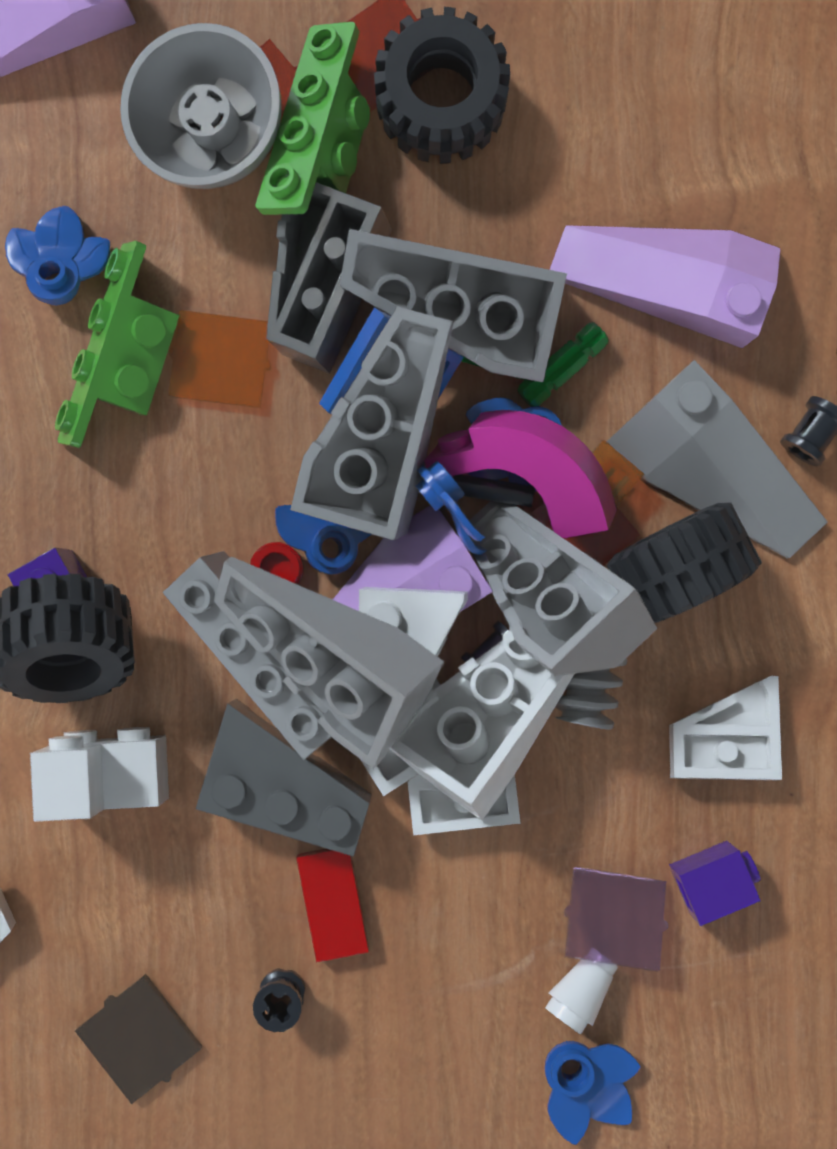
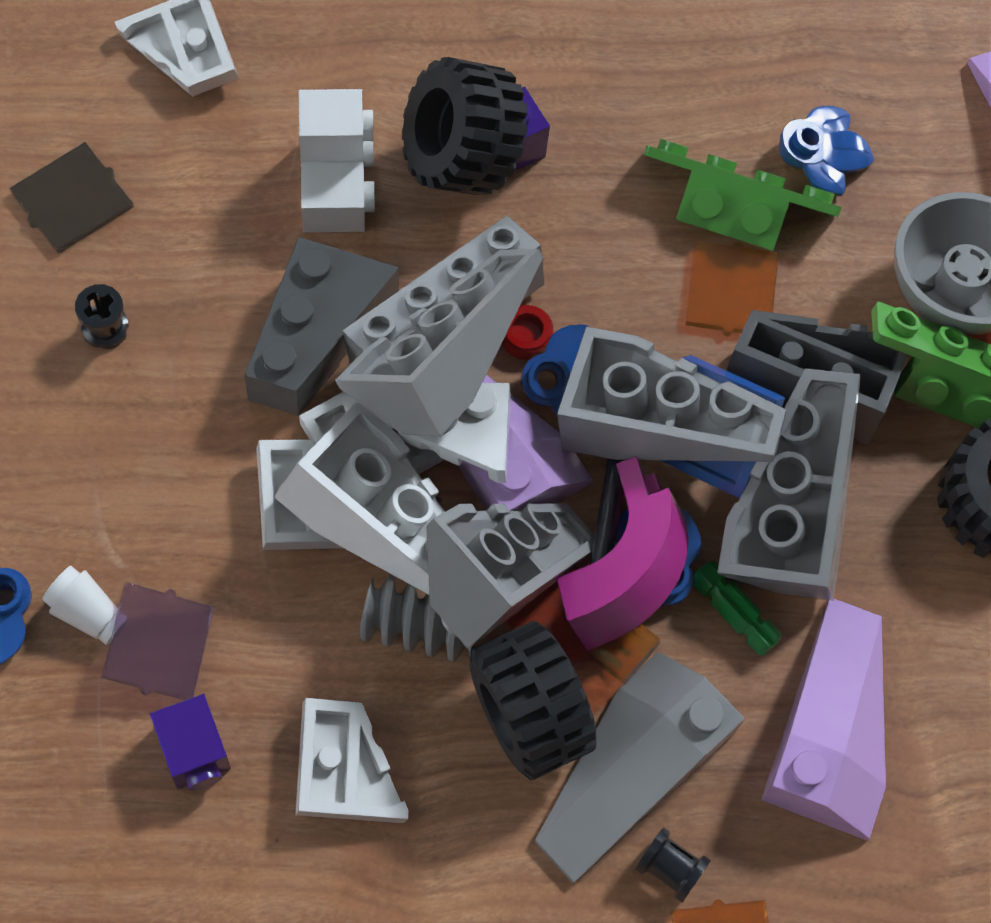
camera: 85 degrees right, 20 degrees down
red tile [296,848,369,963] -> none
blue plate [415,461,488,555] -> none

